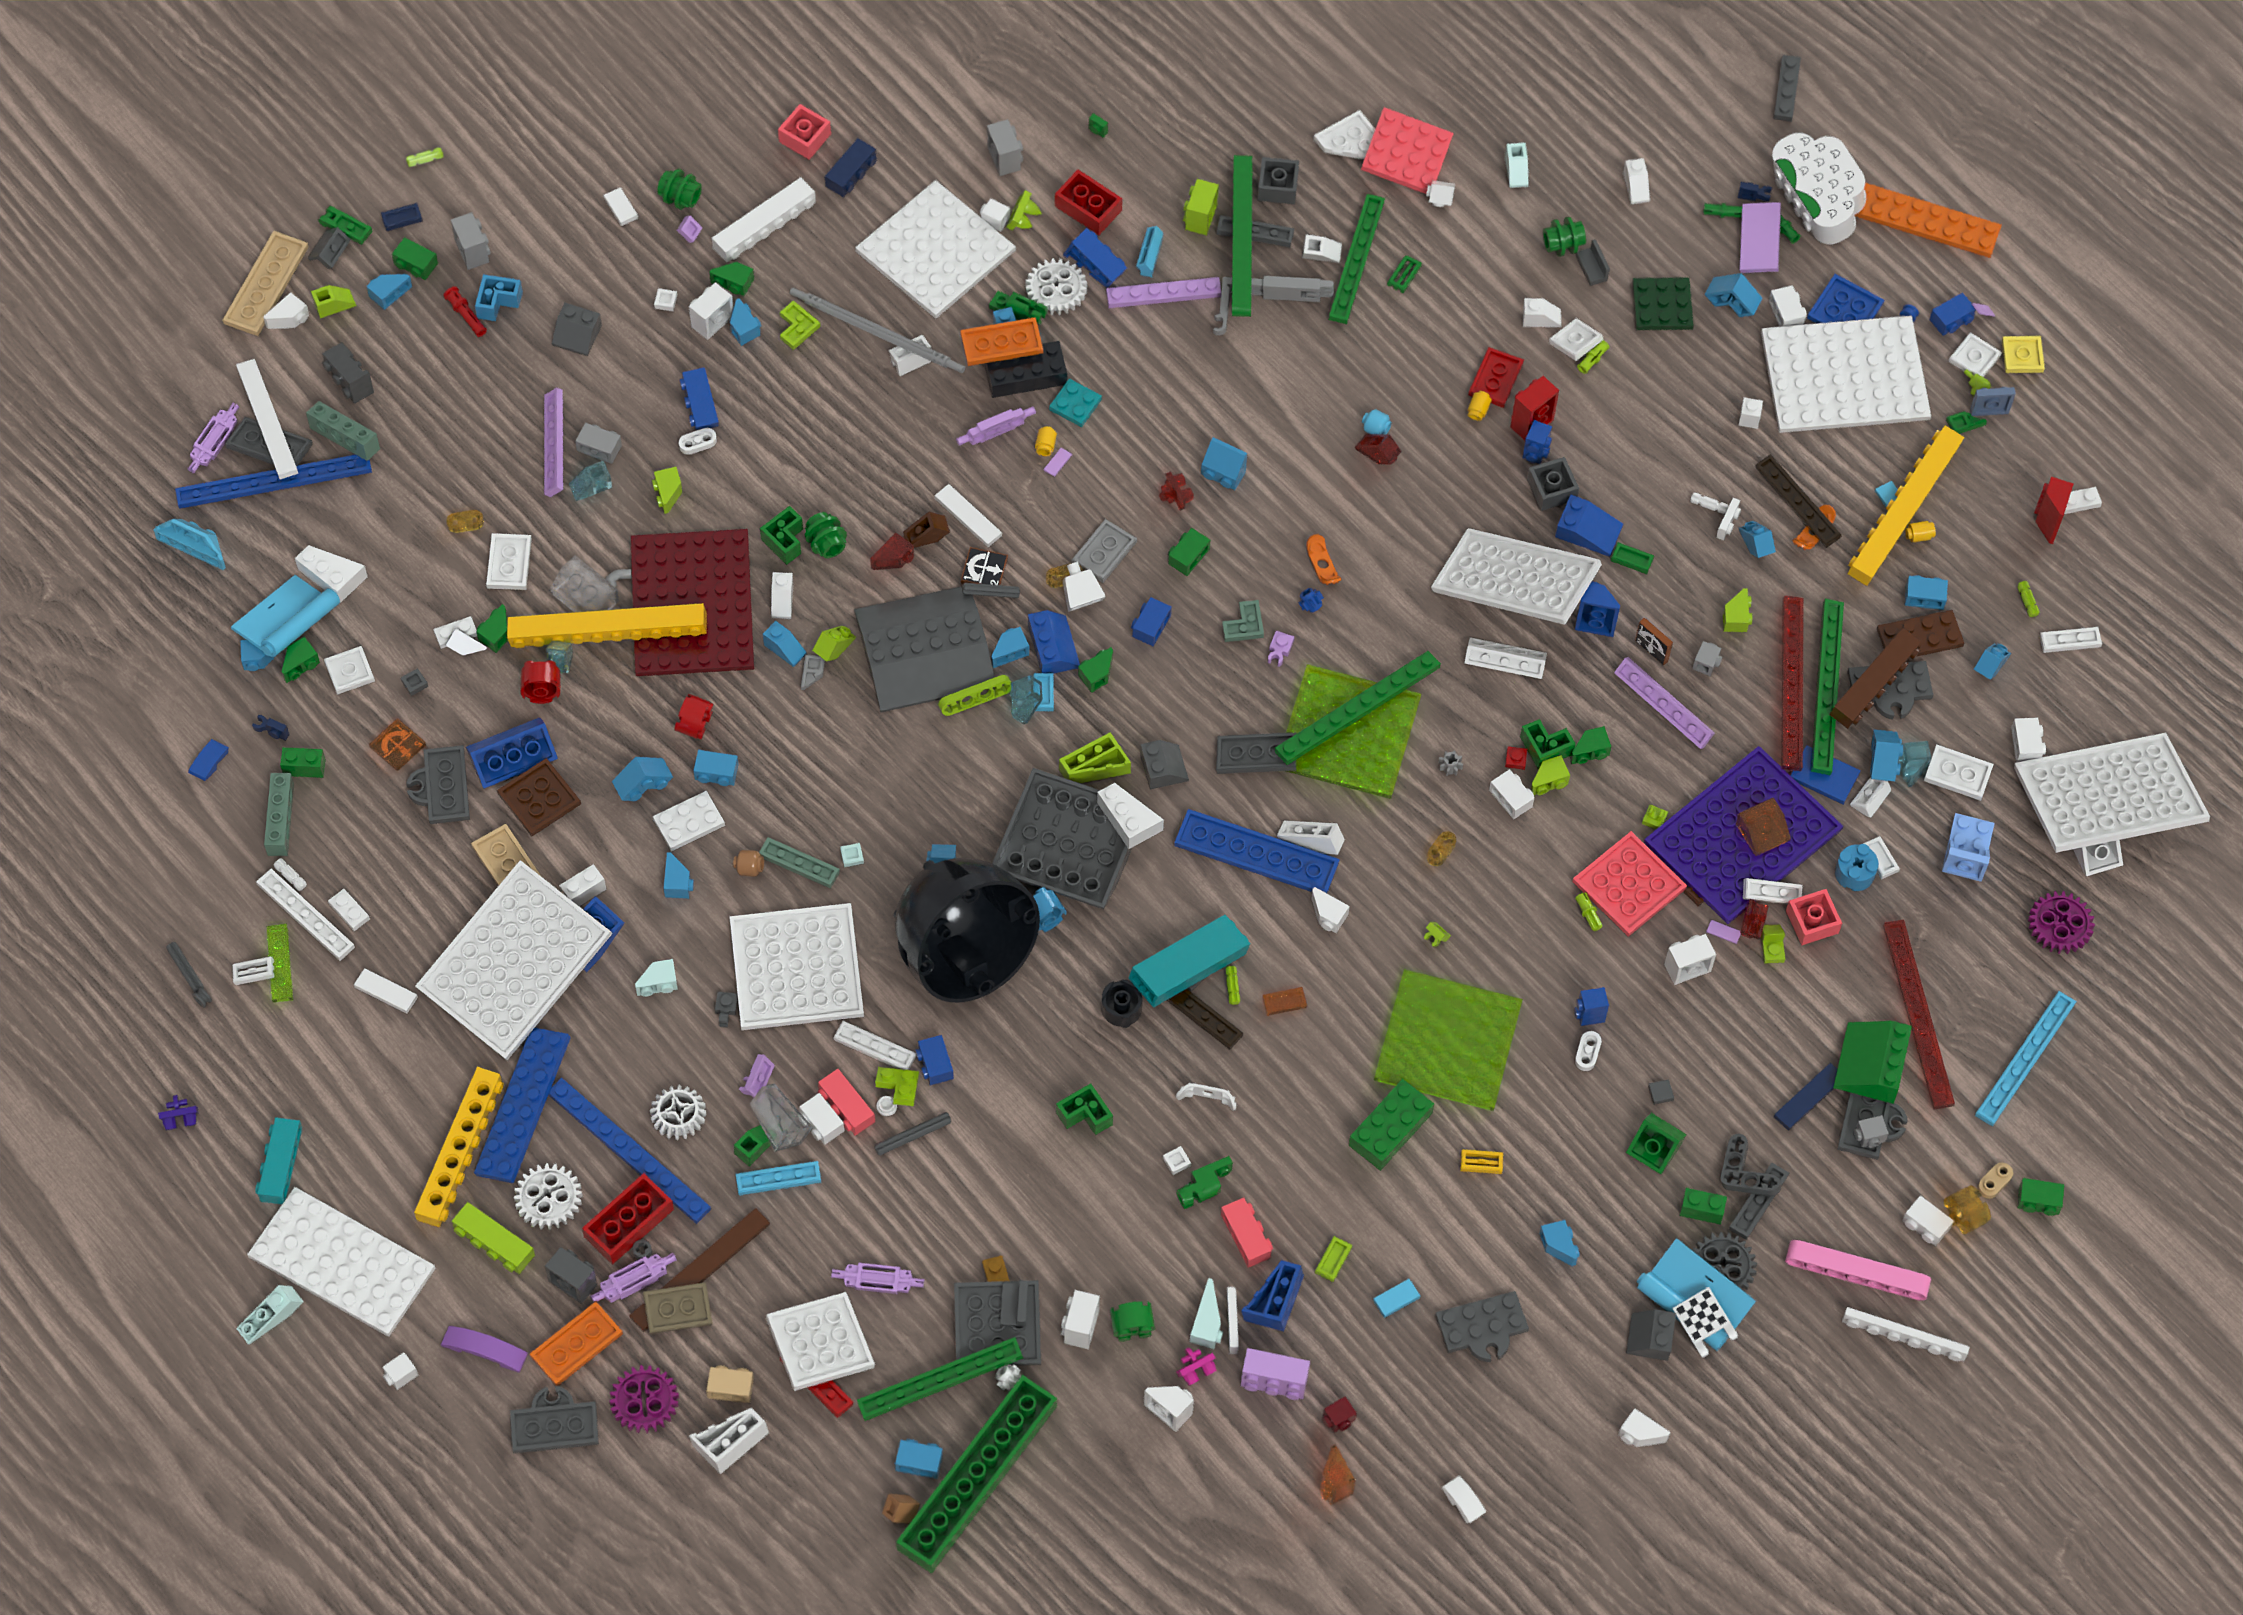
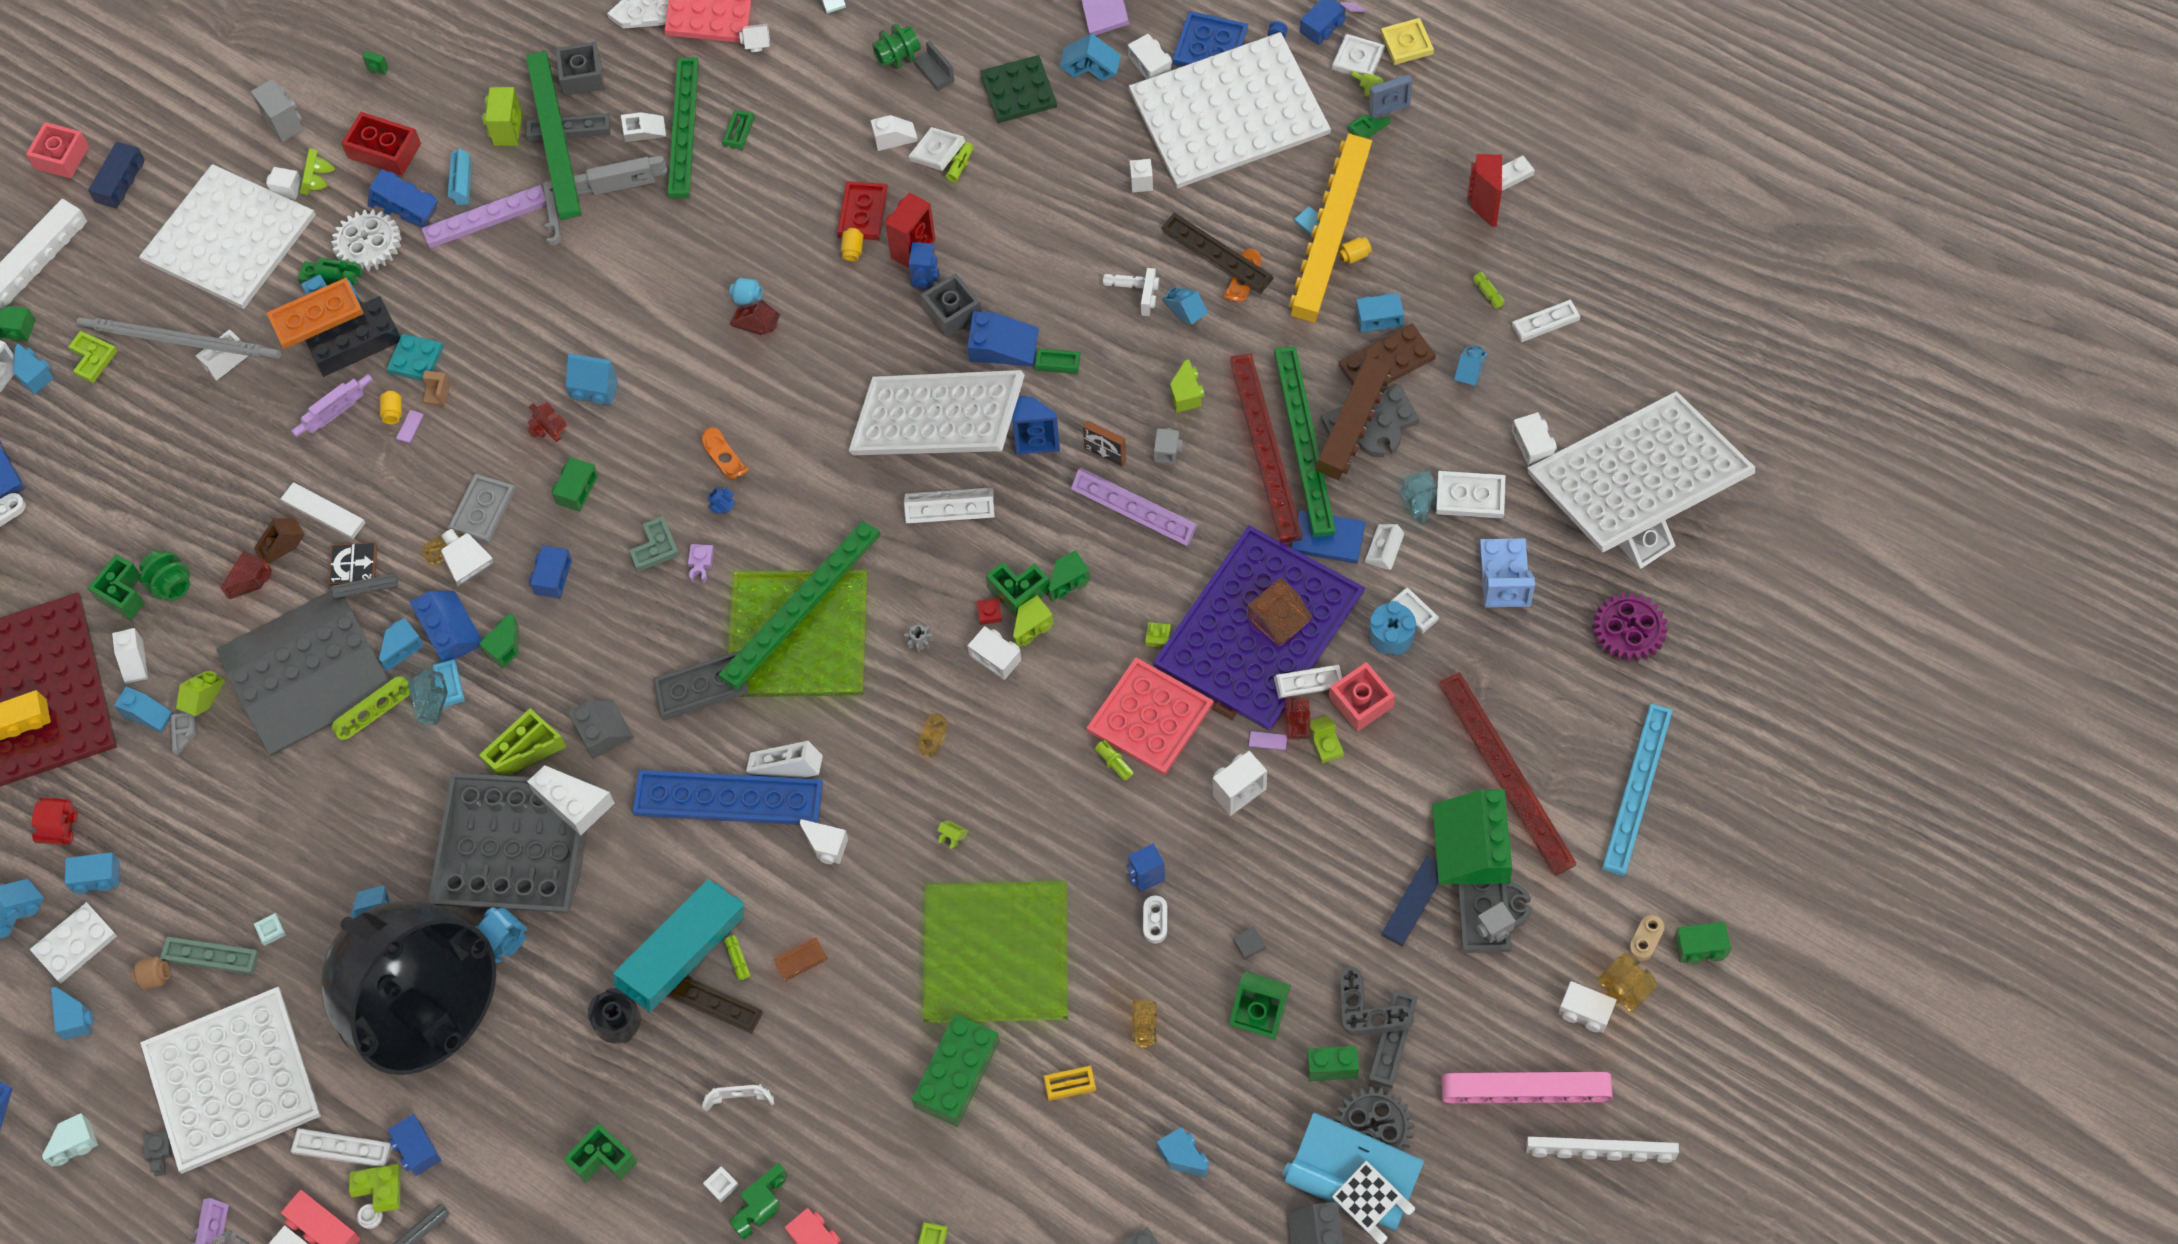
camera: 10 degrees left, 0 degrees up
dark azure brick [1870,729,1903,782] -> none
none -> medium nougat panel [423,371,450,406]
none -> clear yellow brick [1131,1000,1157,1047]

